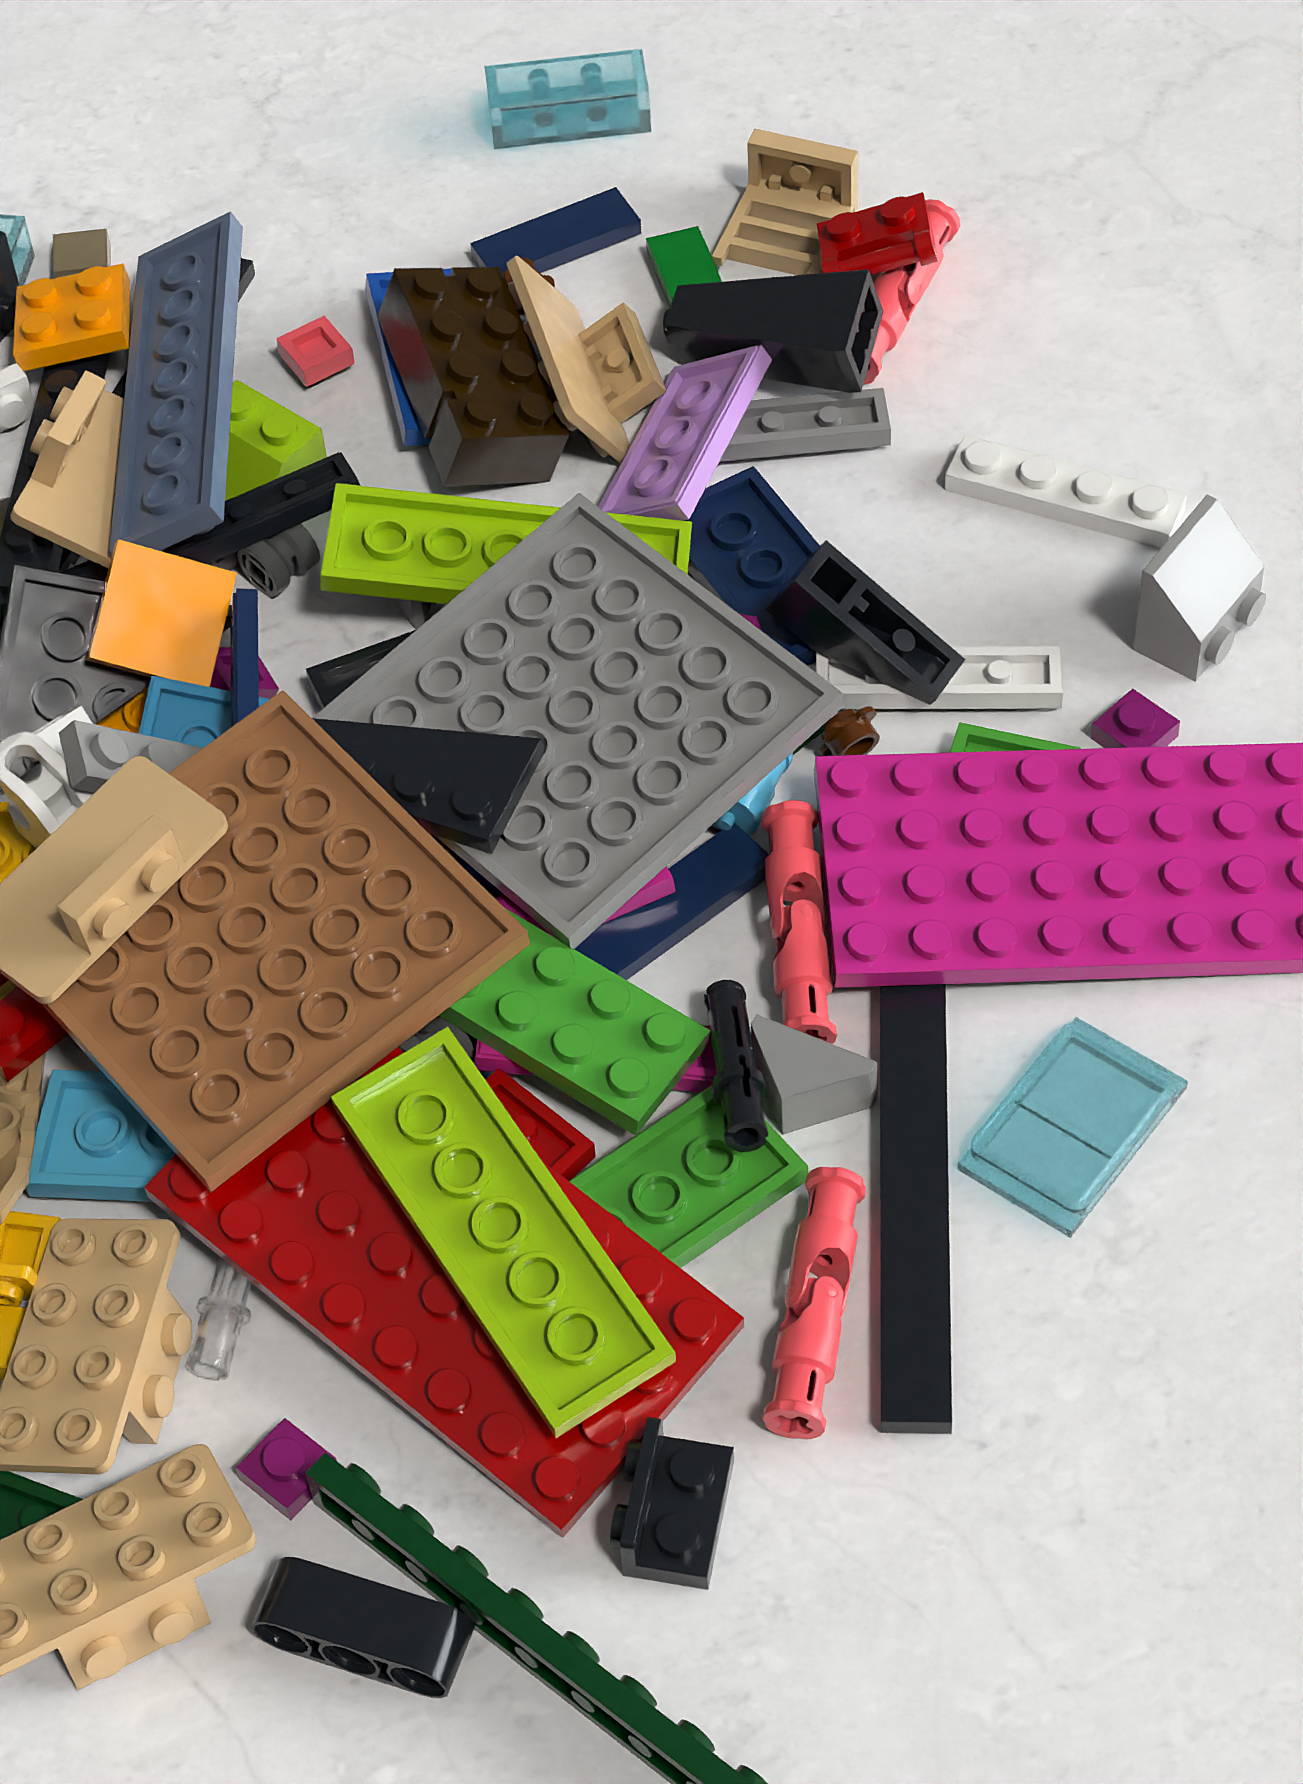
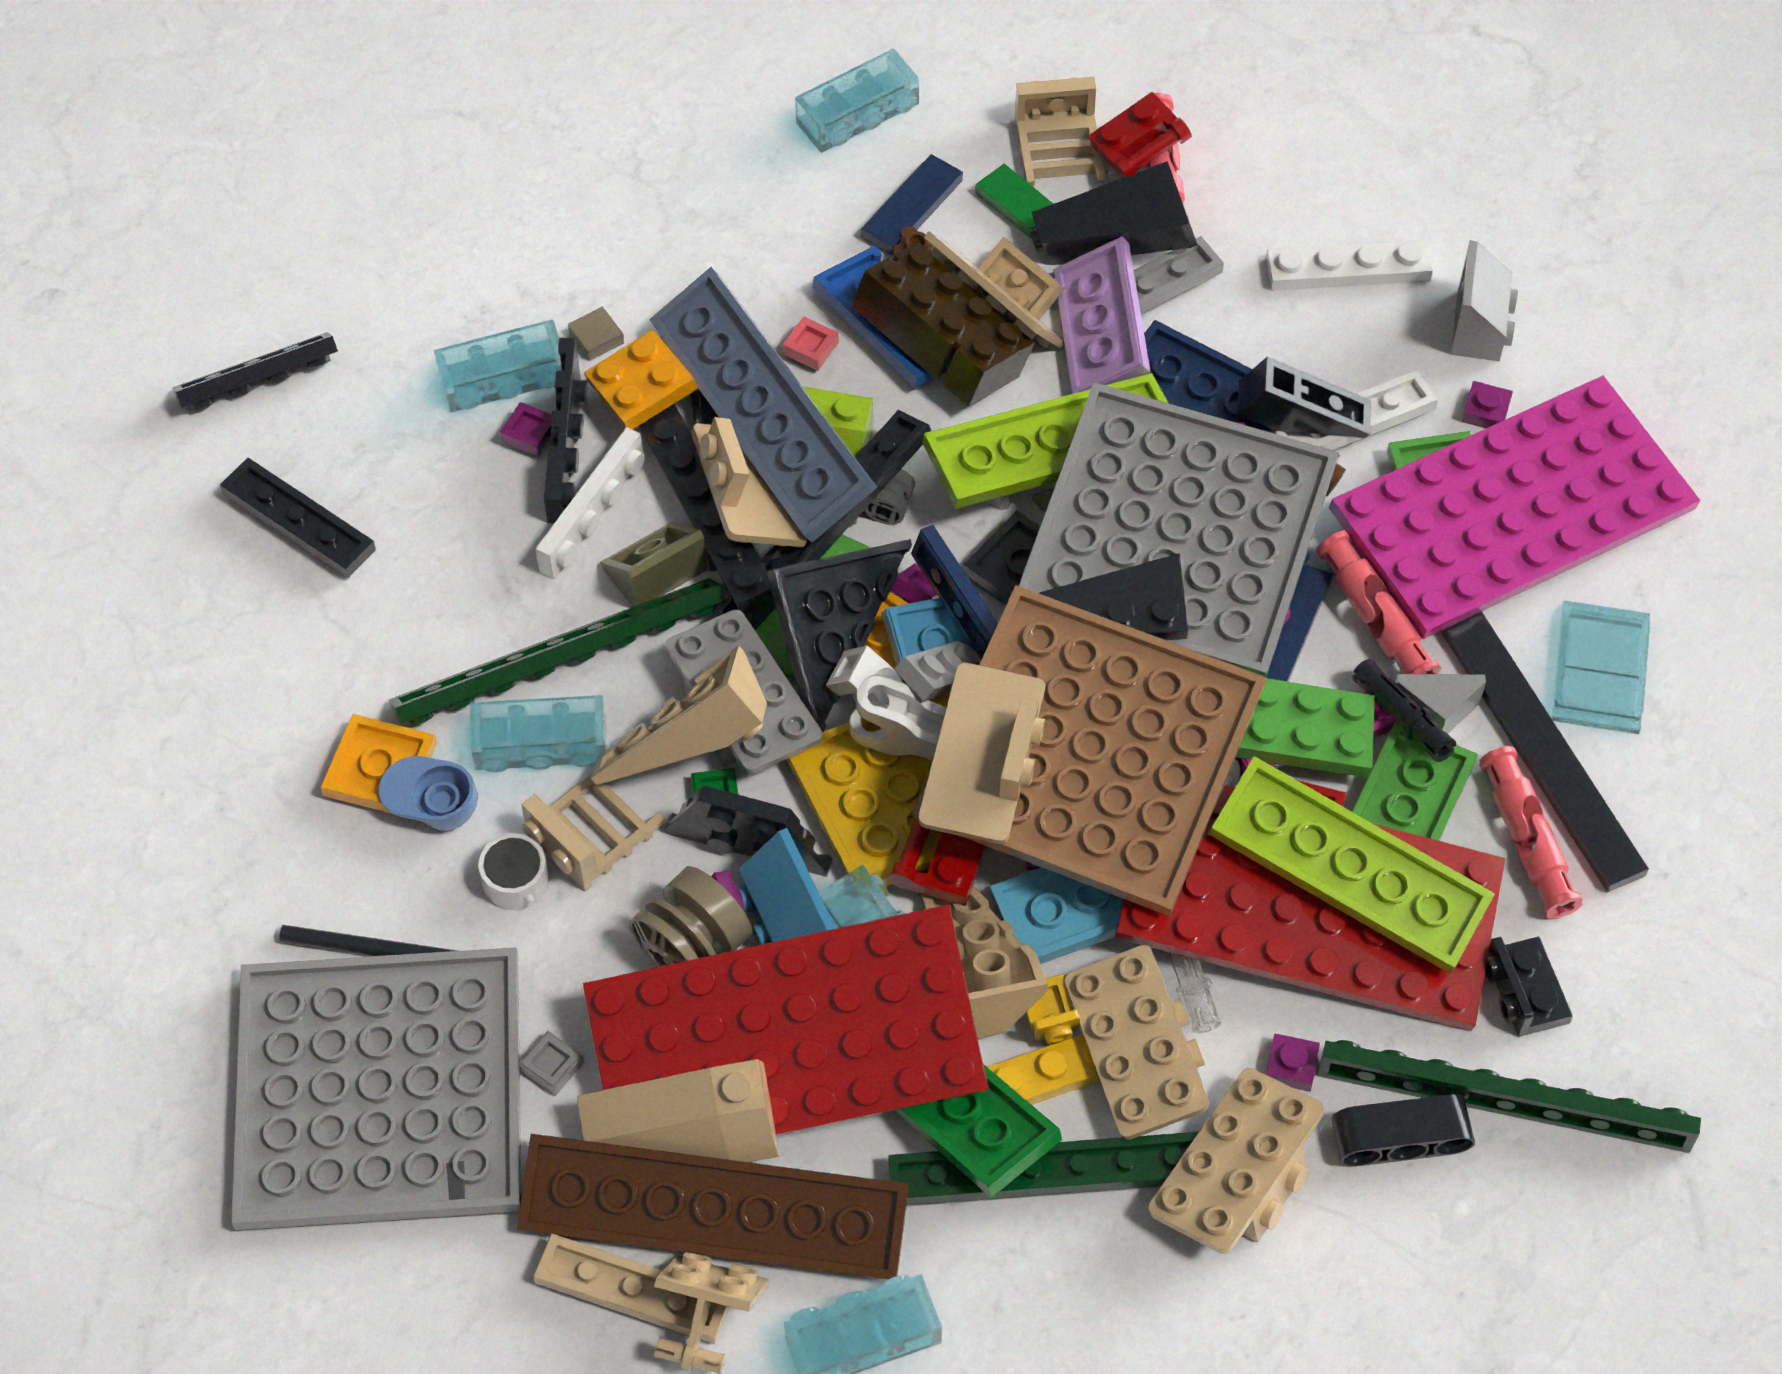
camera: 30 degrees left, 5 degrees up
light orange tile [86,539,237,687] -> none

